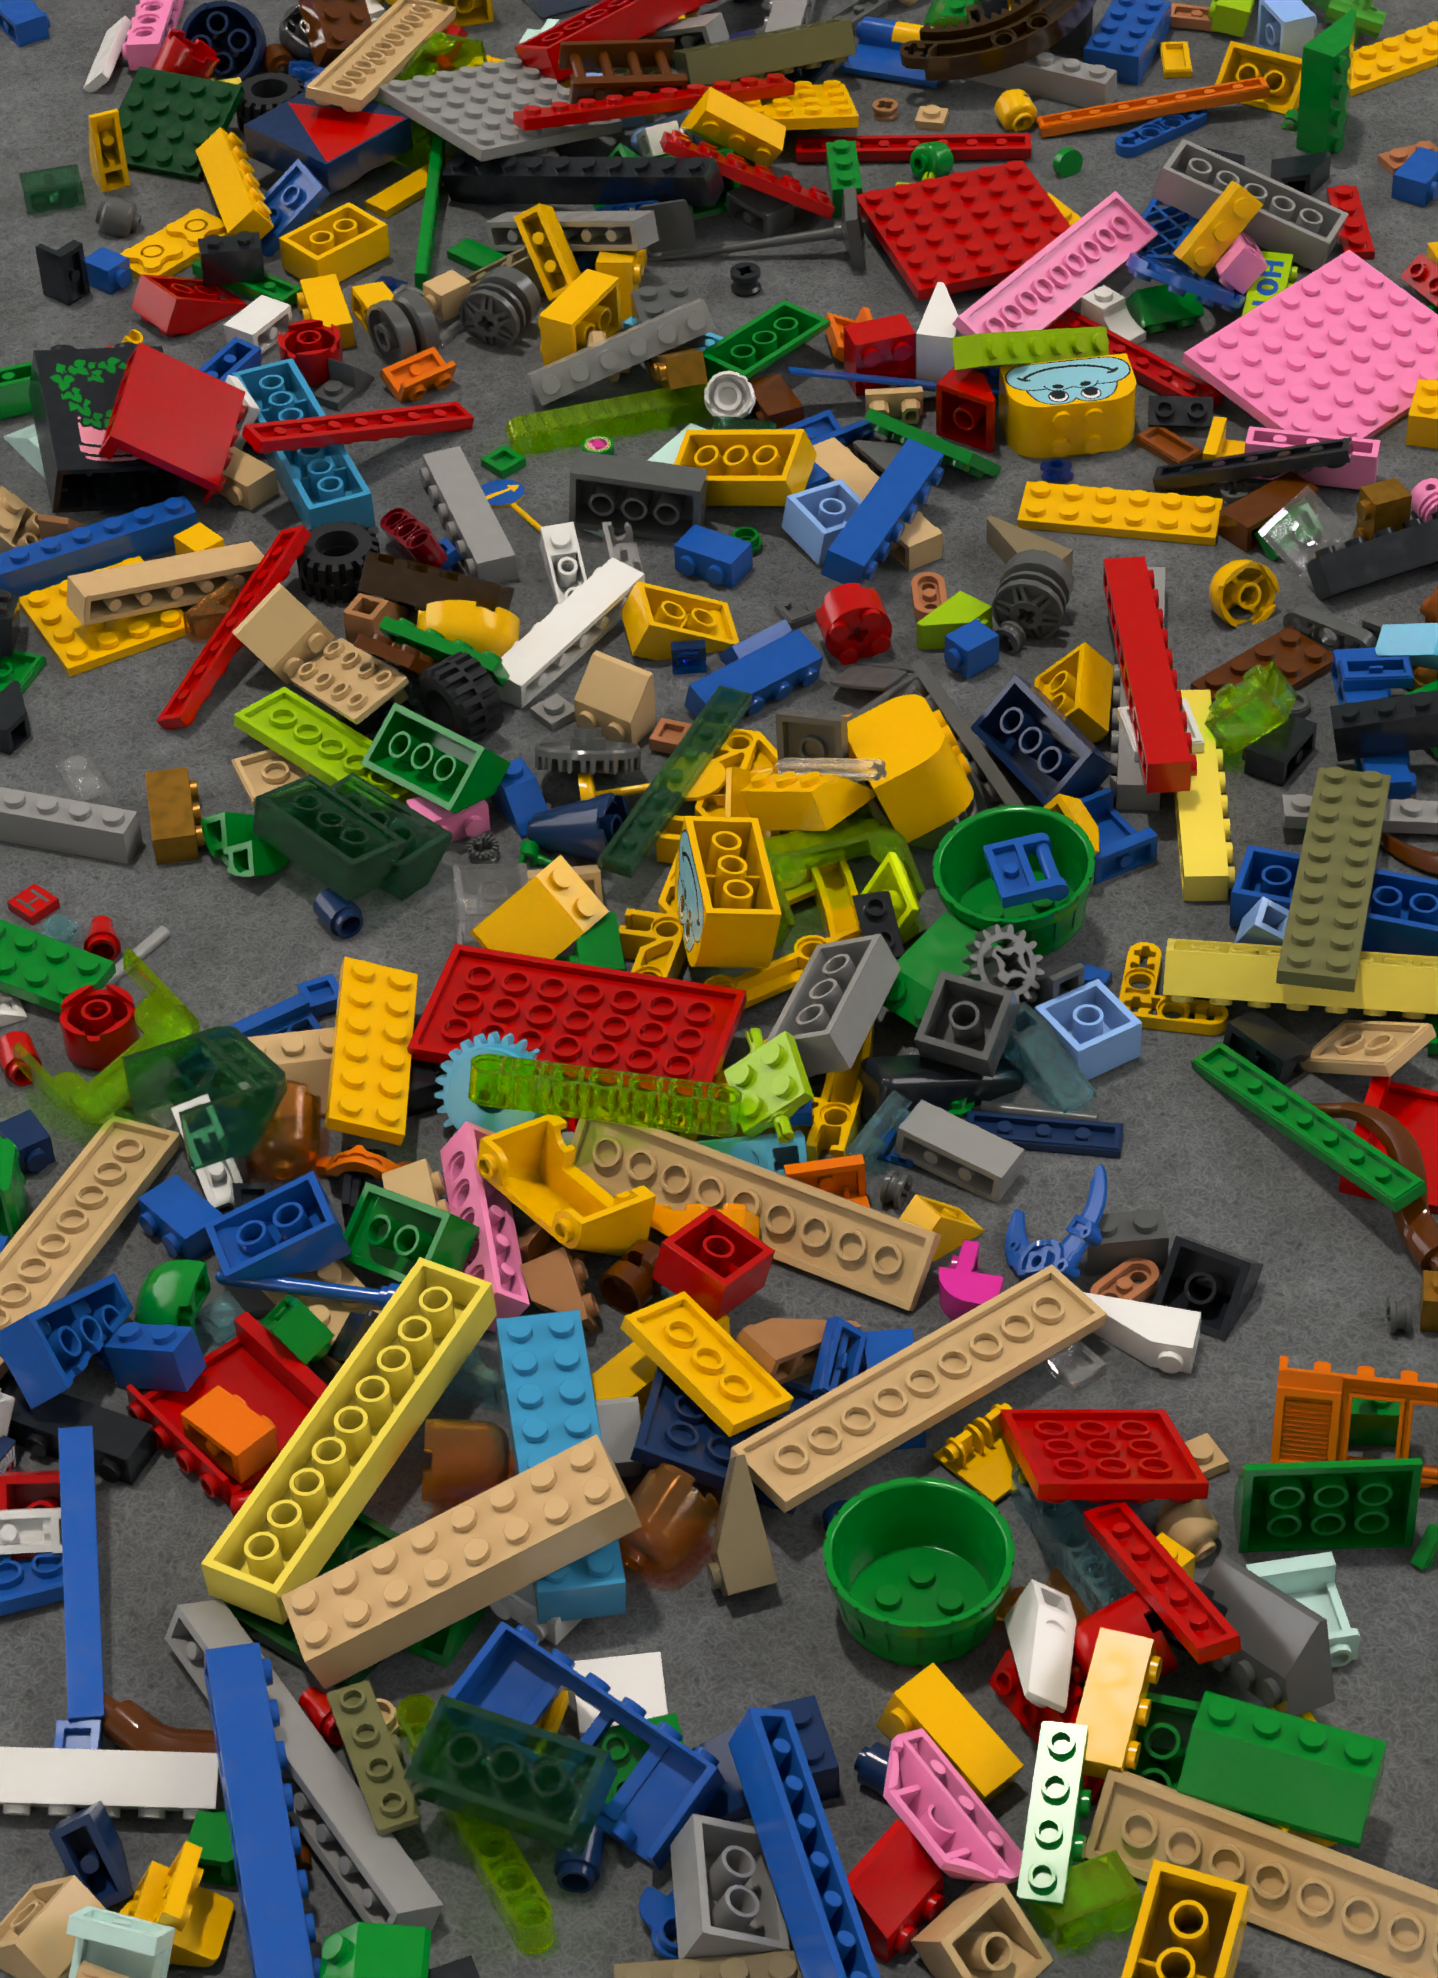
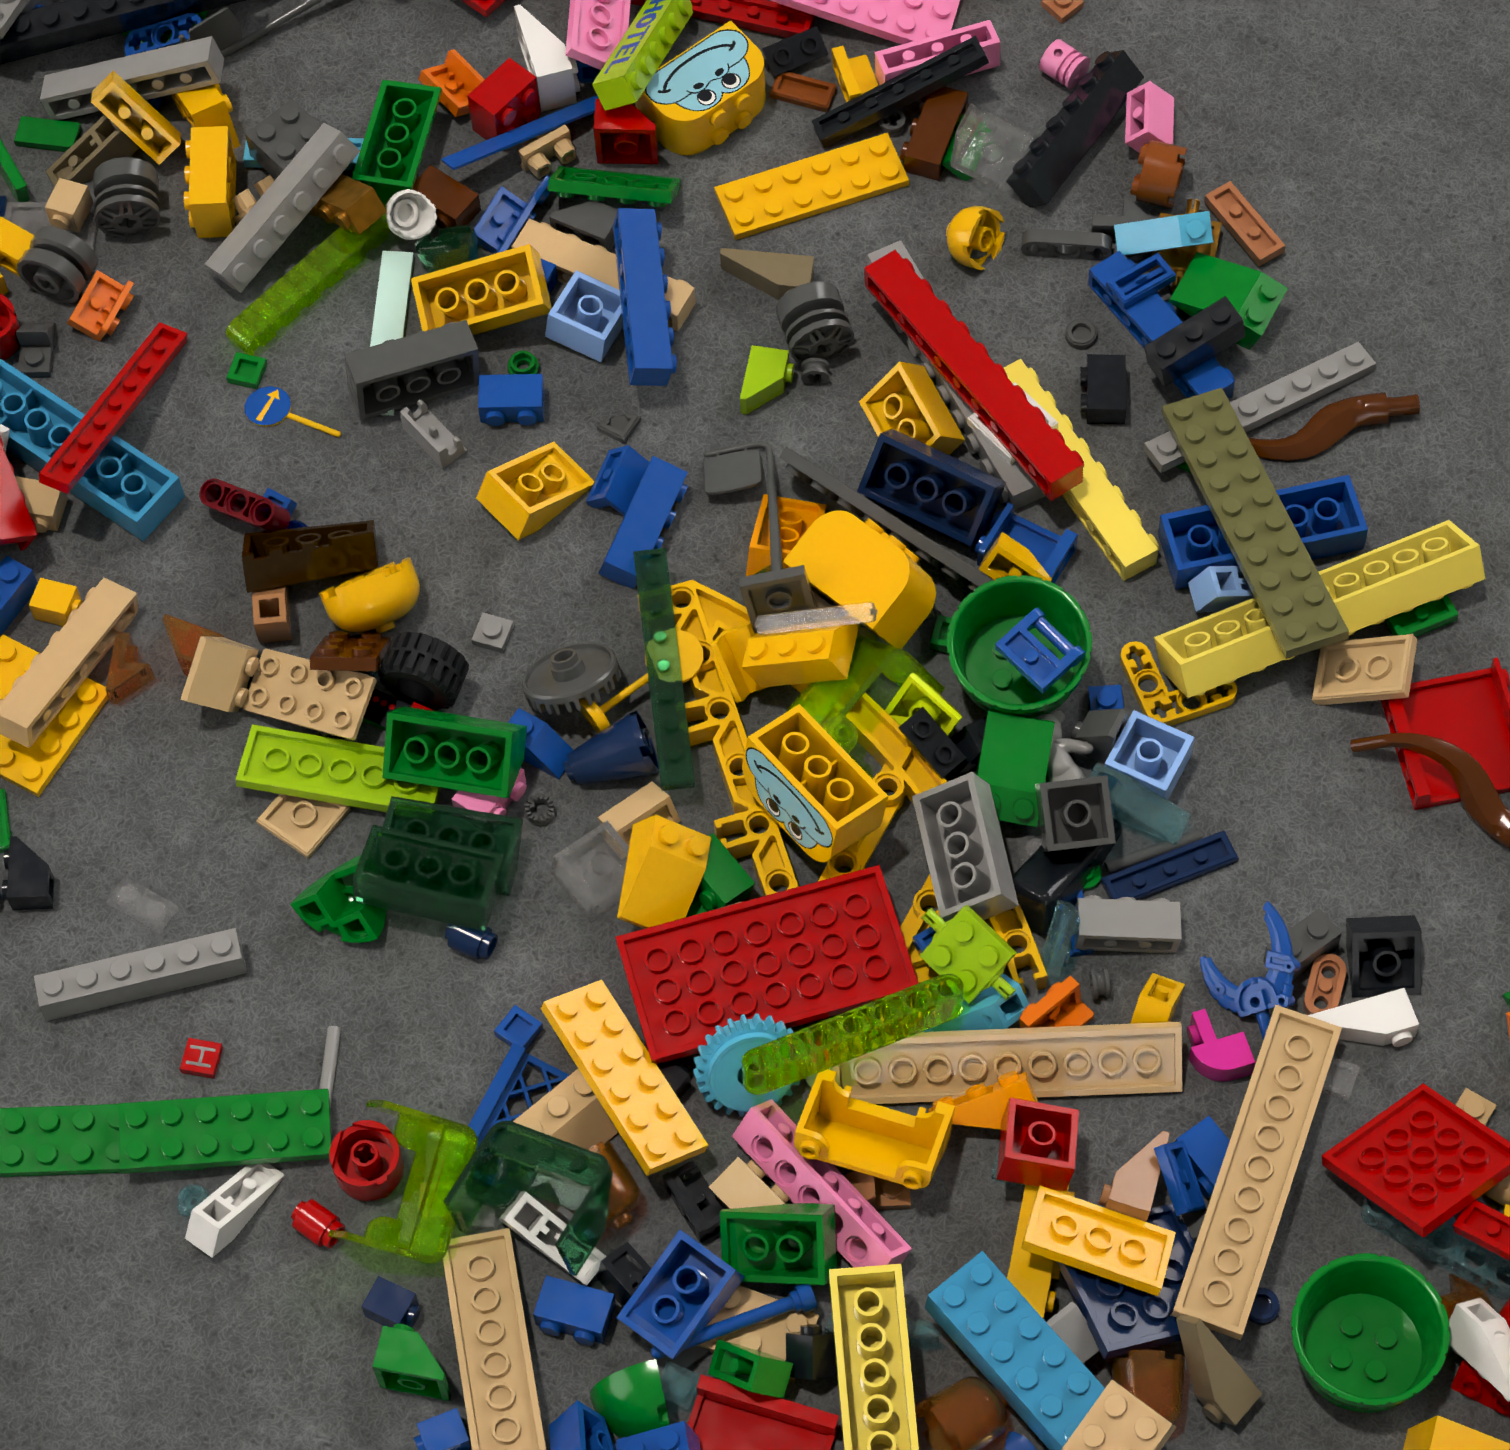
camera: 30 degrees left, 20 degrees up
clear light blue plate [41,914,78,943] -> none
red cone [84,915,121,961] -> none
pearl gold brick [145,767,205,865] -> none
red plate [156,525,311,730] -> none
black tyre [297,521,380,604] -> none
orange helmet [316,1145,413,1180] -> none
green plate [378,616,510,687] -> none
light grey brick [419,446,518,584] -> none
white brick [495,557,645,709] -> none
green hand [519,840,554,867] -> none
medium nougat slope [520,1247,600,1333] -> none
white slope [539,522,587,604] -> none
tan slope [574,650,657,744] -> none
tile [582,435,614,456] -> none
reddish brown wheel [599,1239,664,1314] -> none
nougat plate [649,718,695,756] -> none
clear blue plate [671,640,707,675] -> none
black wheel [730,262,761,297] -> none
red brick [816,583,892,665] -> none
nougat plate [911,572,947,621] -> none
yellow hinge [933,1403,1026,1504] -> none
blue brick [944,619,999,679] -> none
dark grey gear [961,924,1044,1005] -> none
clear blue plate [1040,459,1074,484] -> none
reddish brown plate [1190,626,1333,724] -> none
green tile [1191,1042,1427,1213] -> none
clear neon green brick [1204,661,1298,757] -> none
black hinge [1223,1009,1312,1085] -> none
pearl gold brick [1353,477,1412,541] -> none

